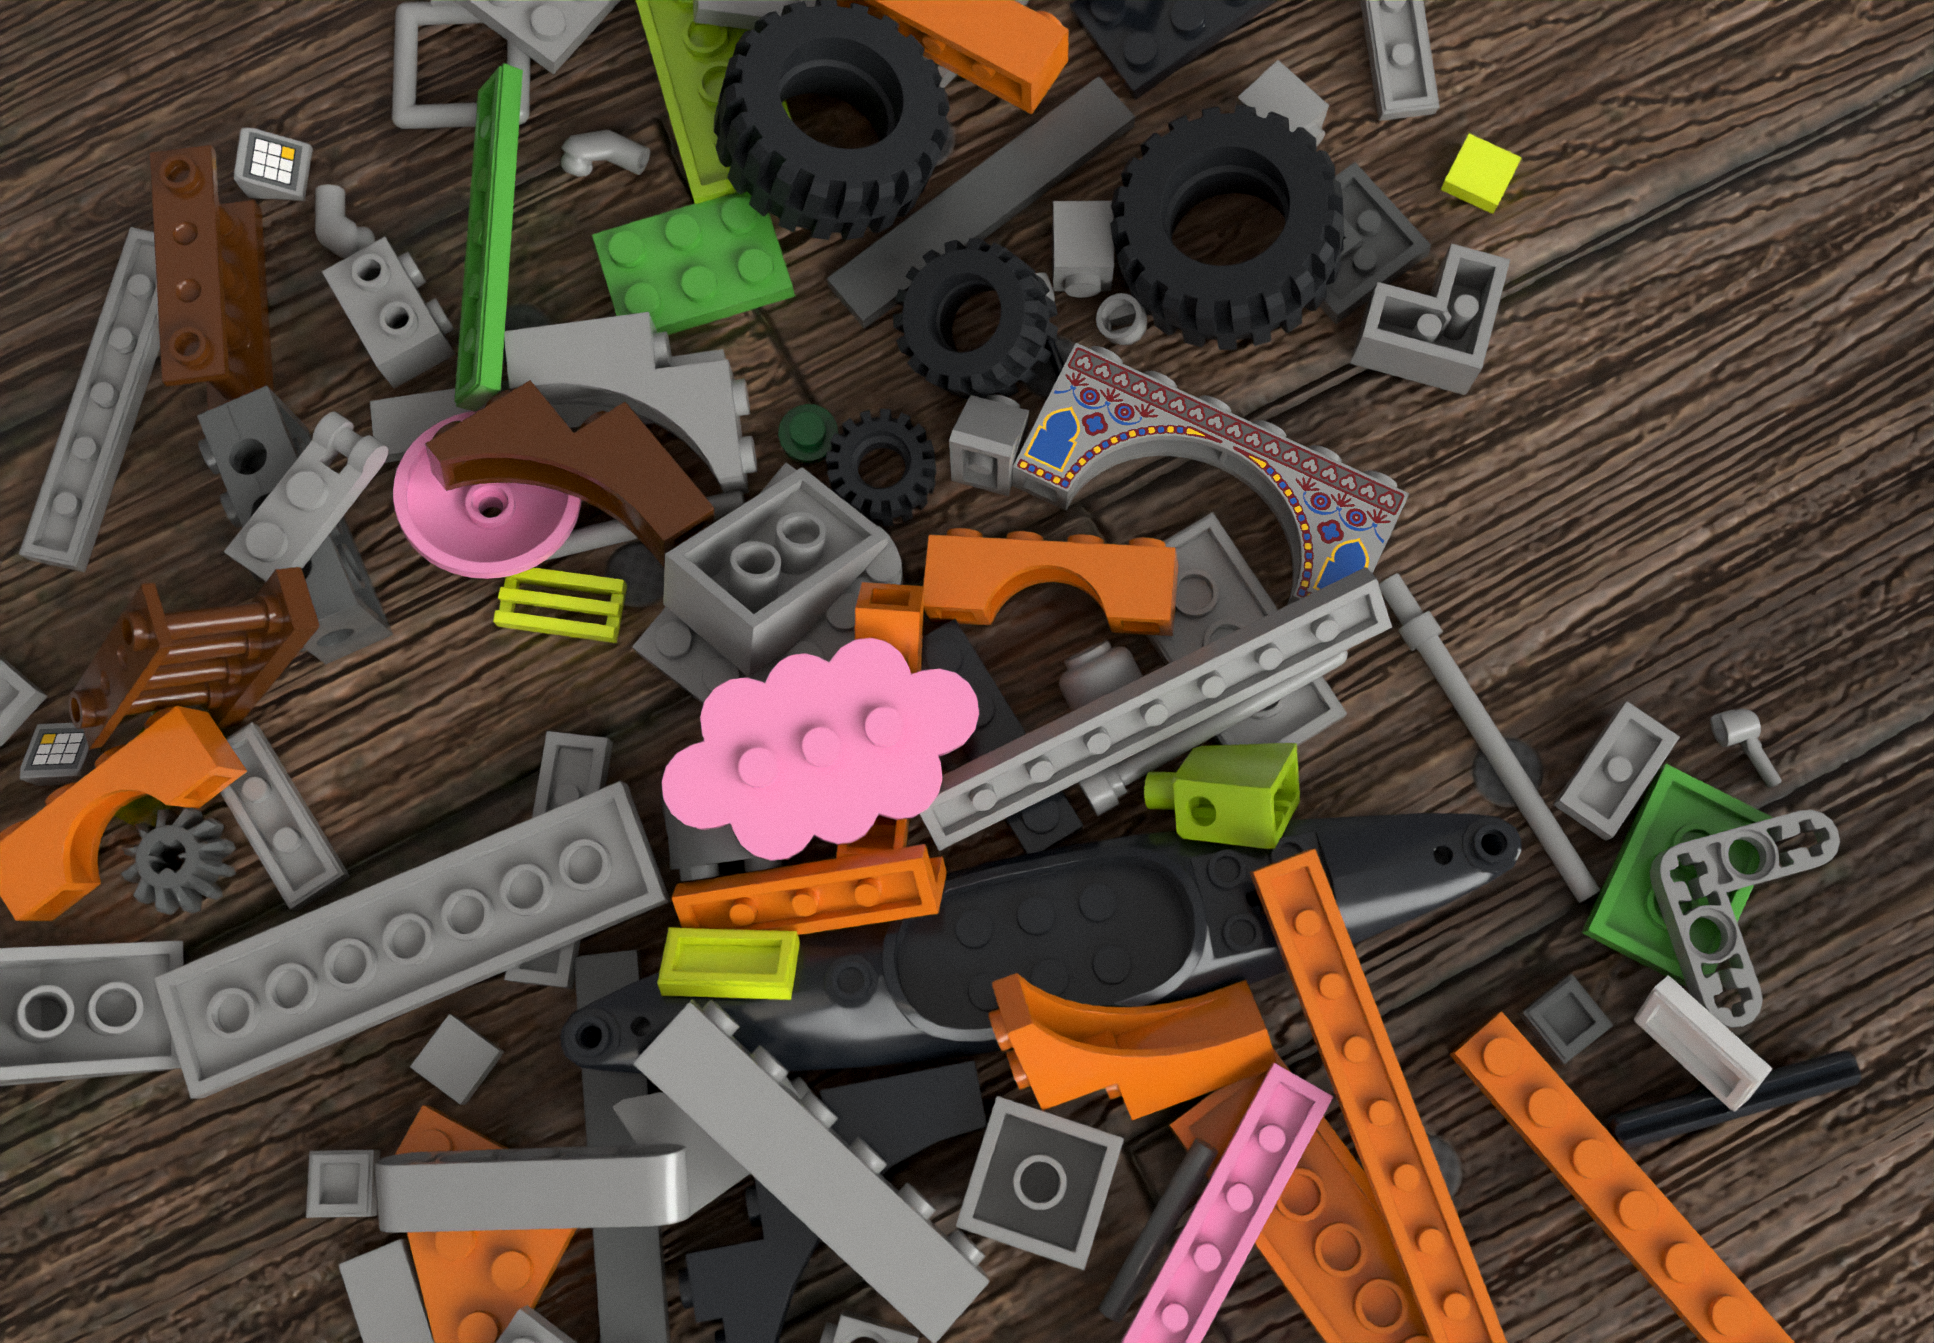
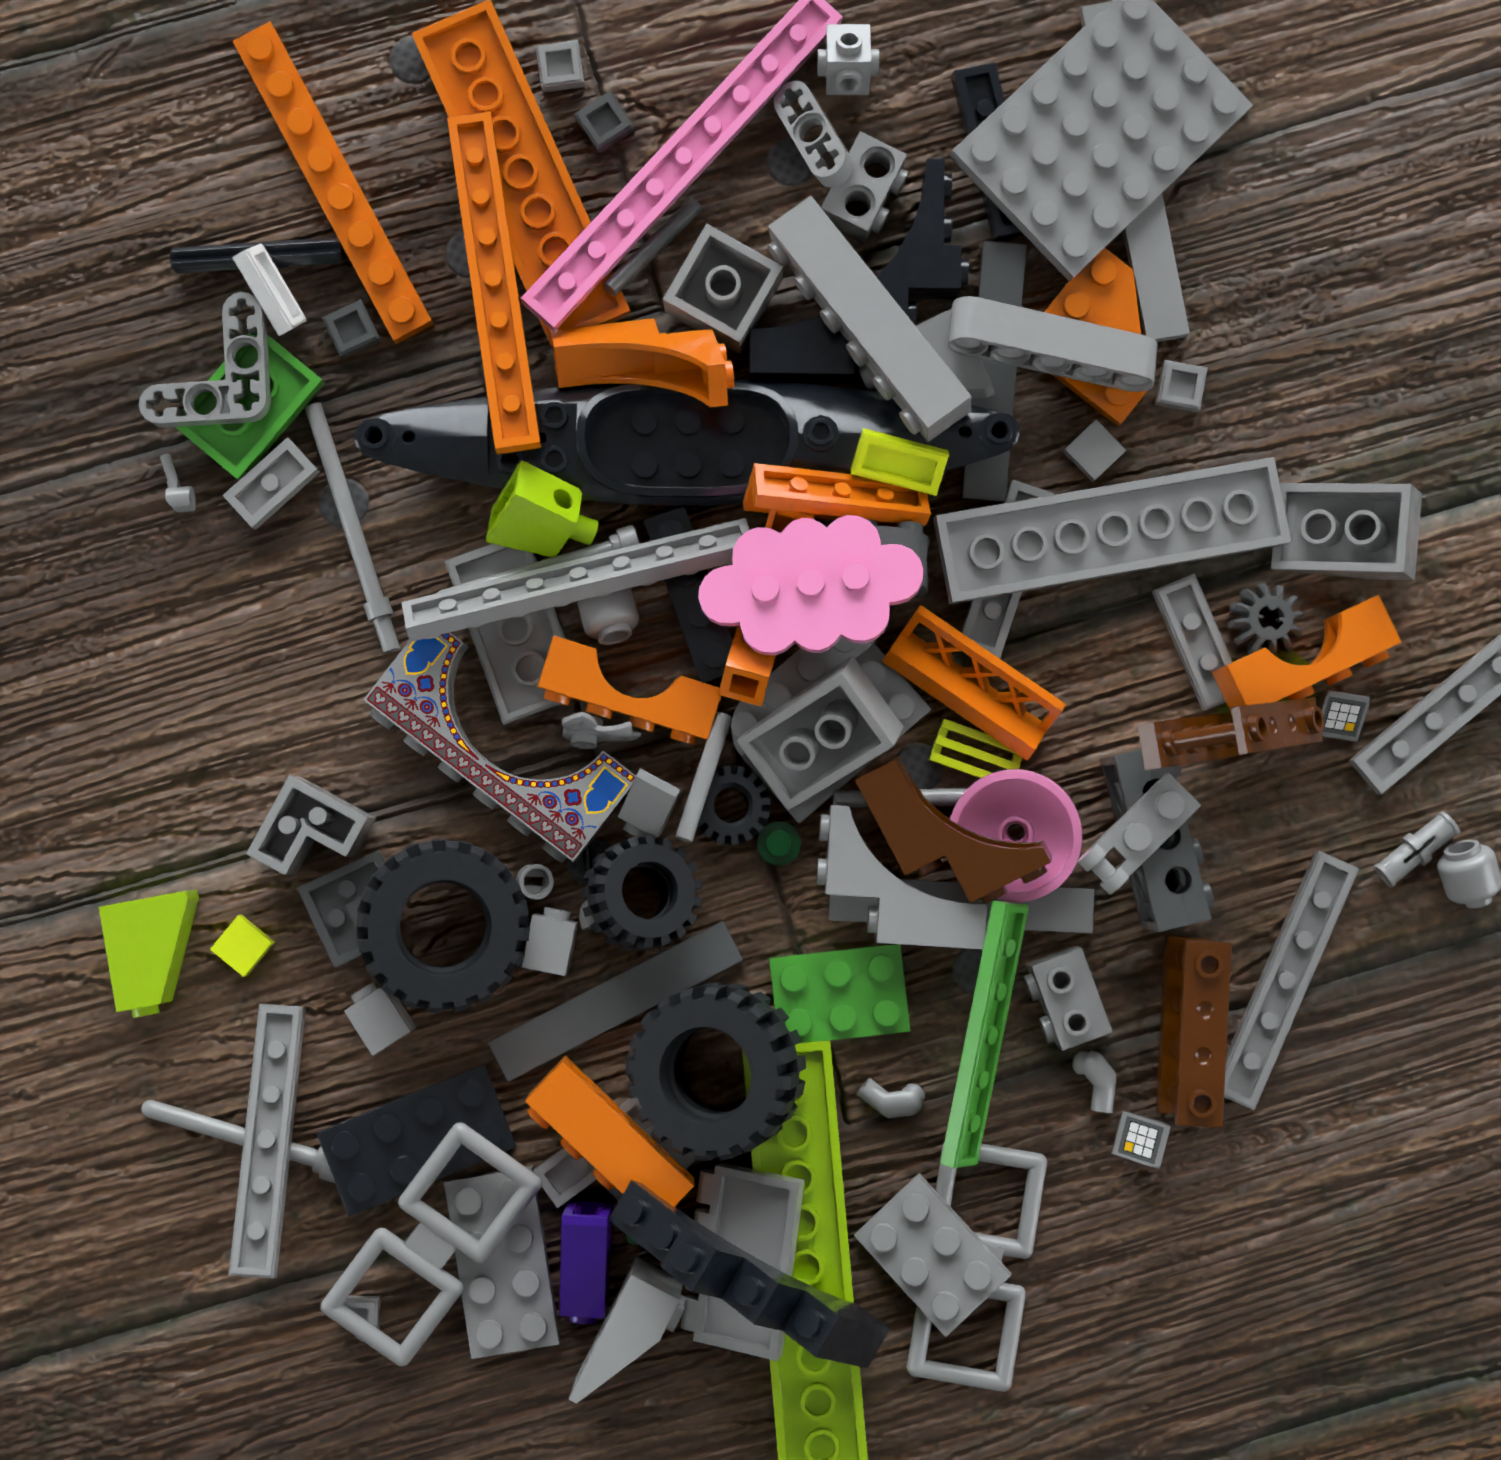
camera: 170 degrees left, 10 degrees up
none -> lime slope [99,890,199,1018]
none -> light grey plate [562,712,641,749]
none -> light grey bar [675,712,732,843]
none -> orange fence [881,605,1066,761]

